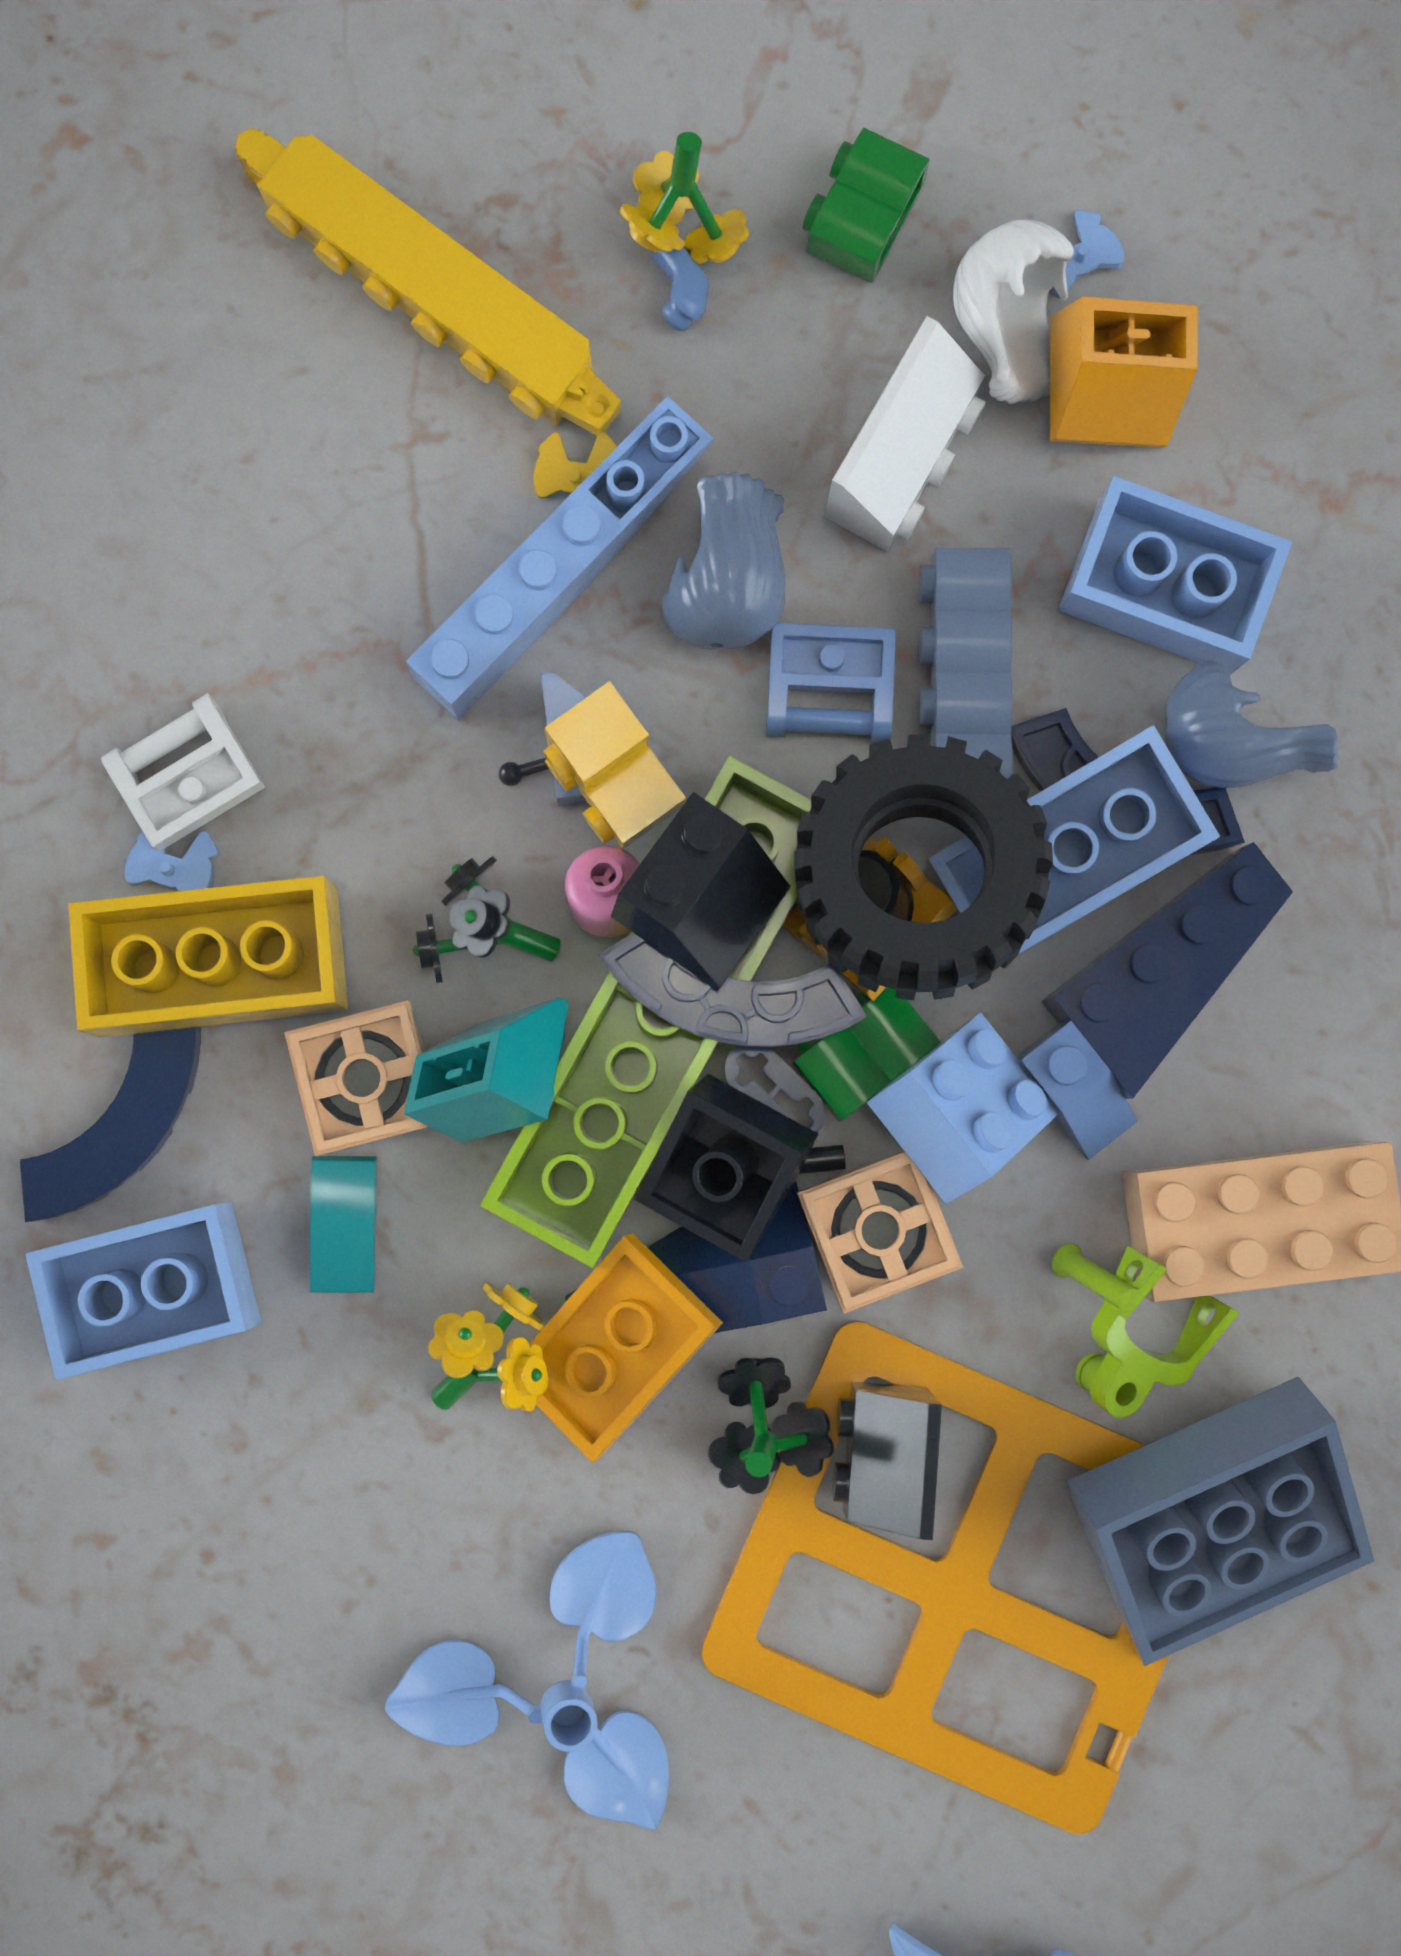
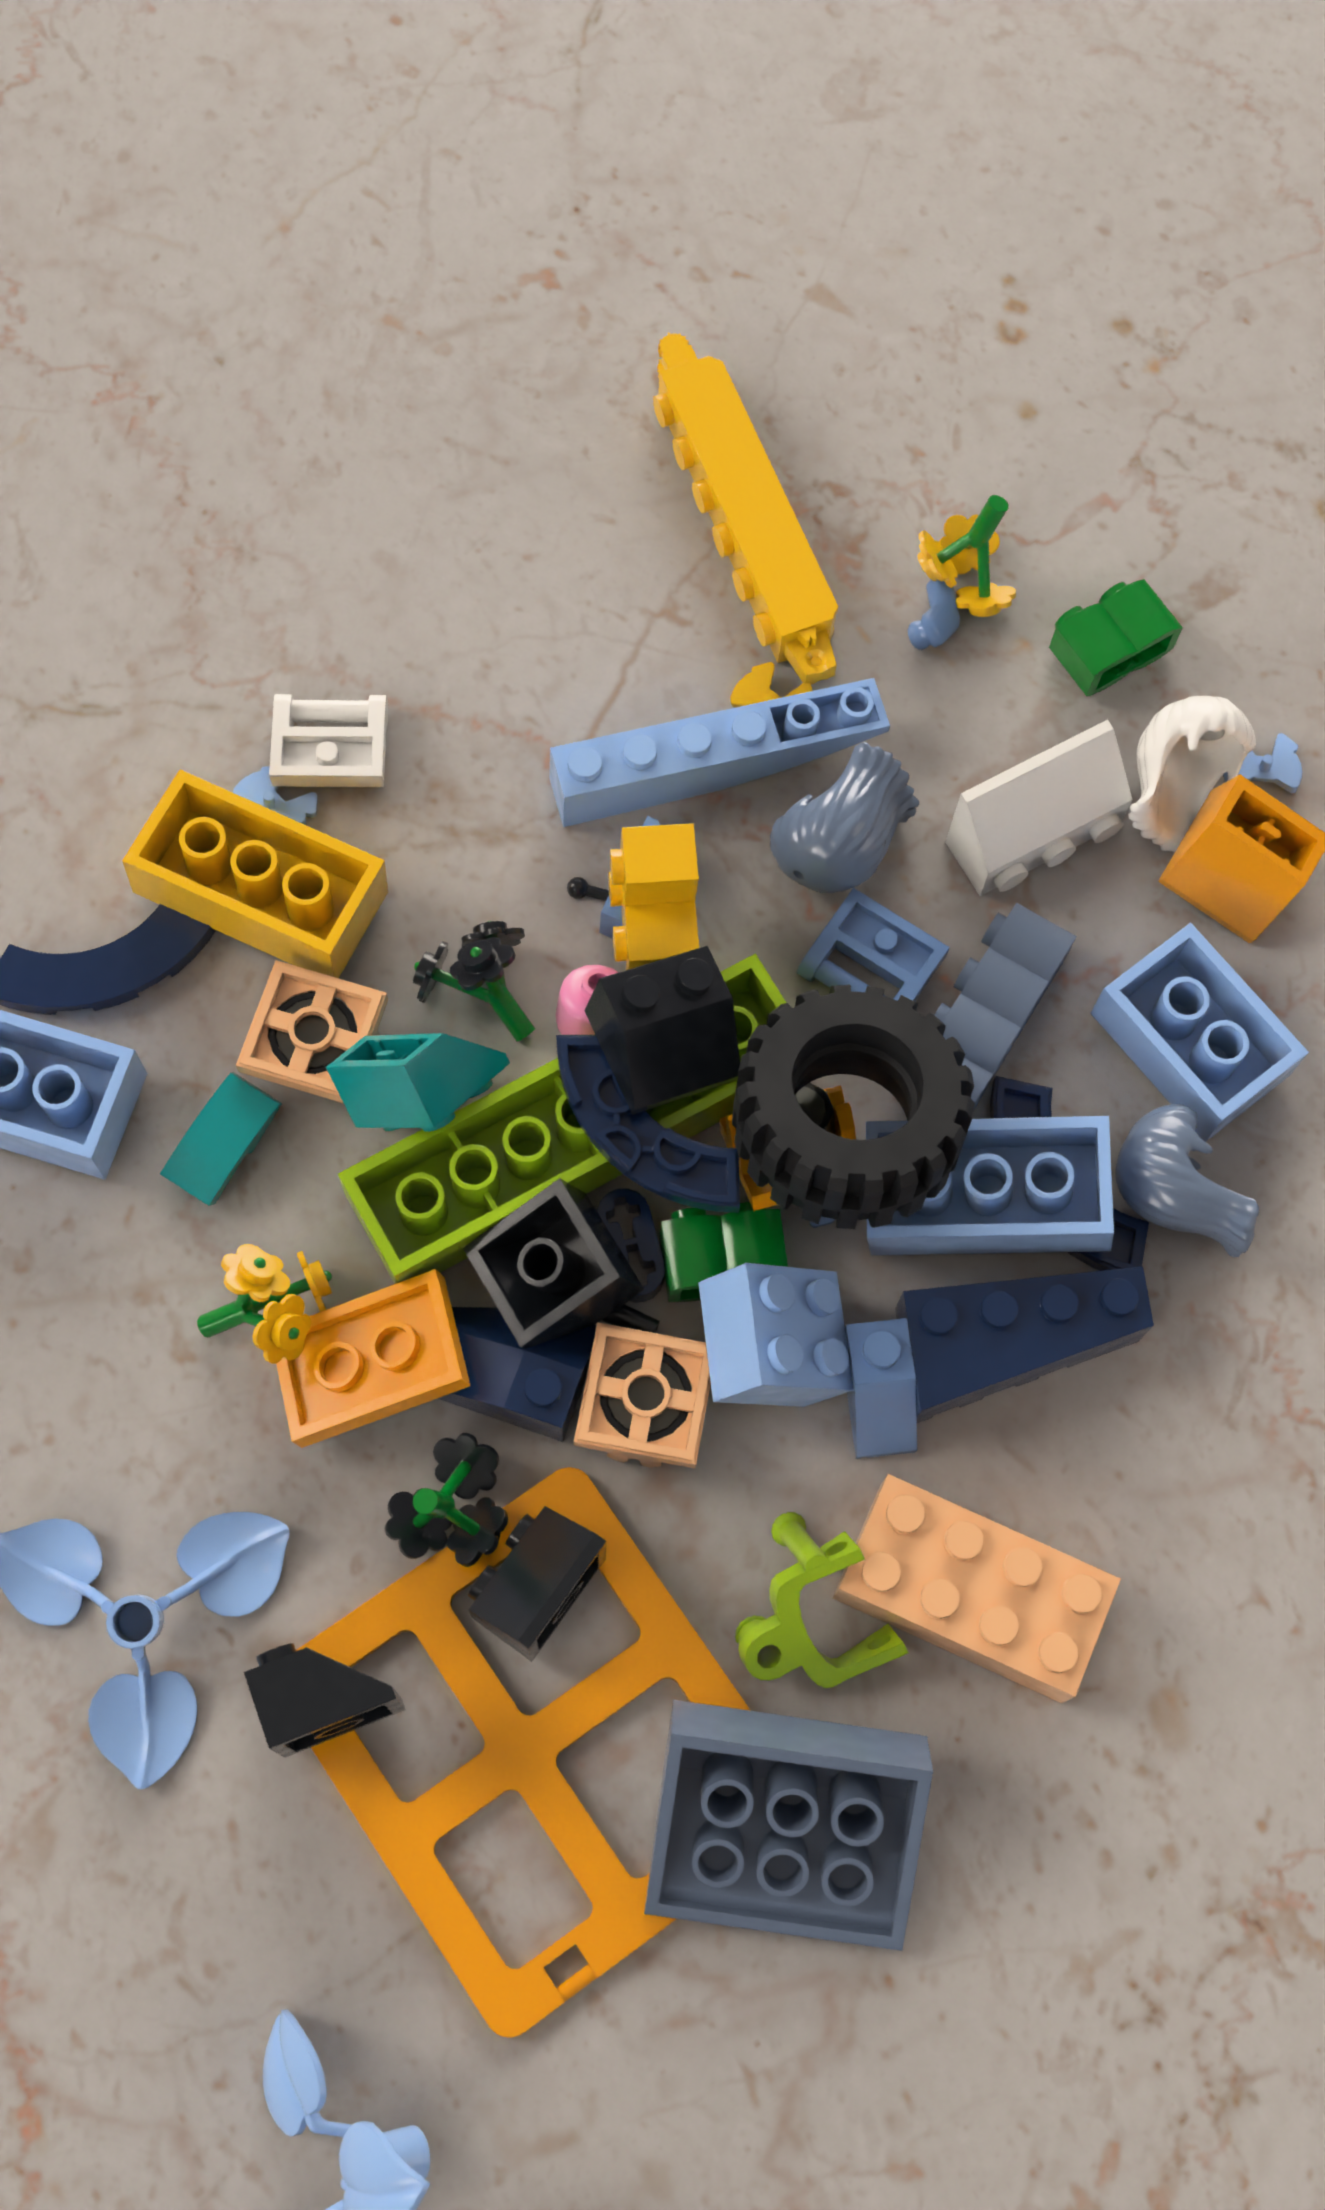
camera: 30 degrees right, 15 degrees down
none -> black slope [244,1643,406,1758]

